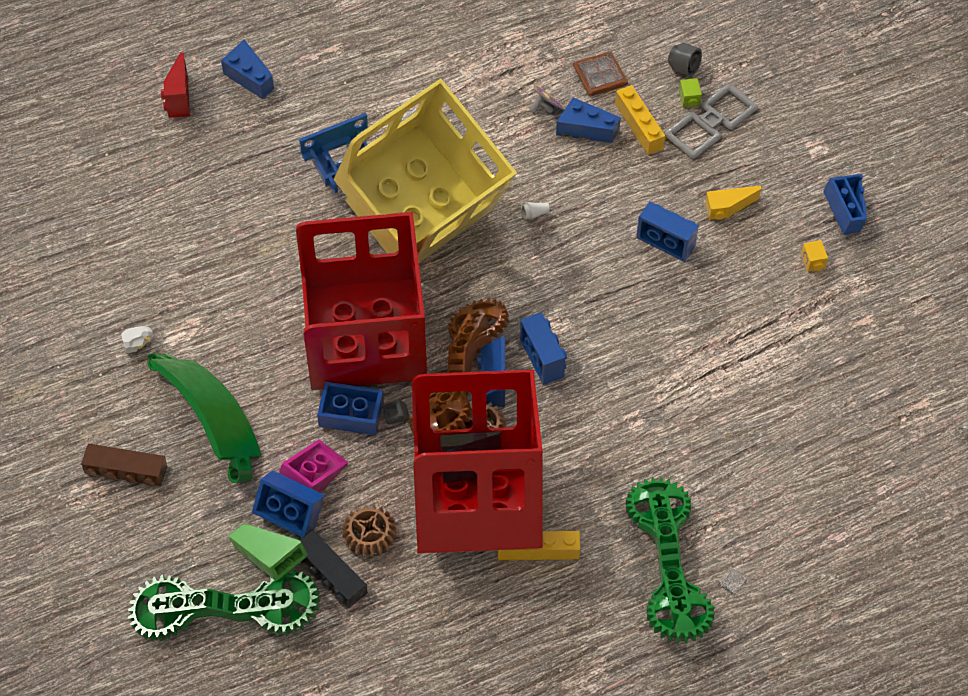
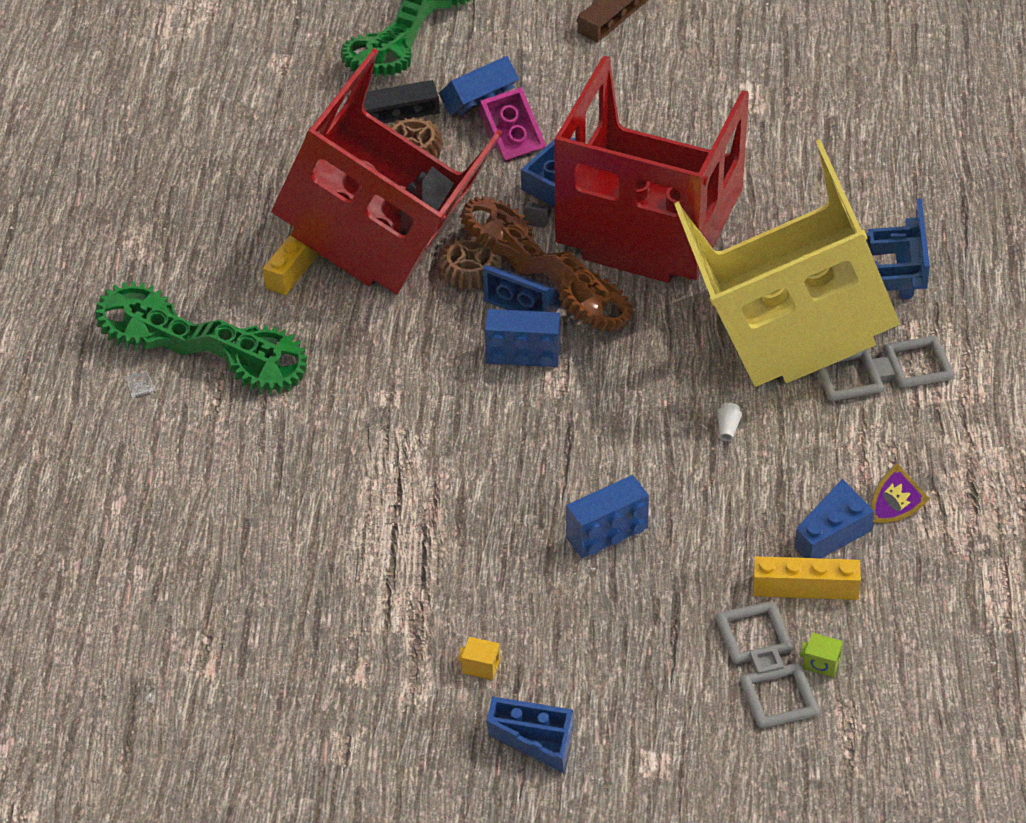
camera: 120 degrees right, 10 degrees down
white rock [121,326,153,353] -> none
green panel [147,353,261,483] -> none
bright green slope [229,523,308,581] -> none
clear piece [573,52,628,96] -> none
dark grey piece [668,43,702,77] -> none
yellow slope [705,186,761,220] -> none

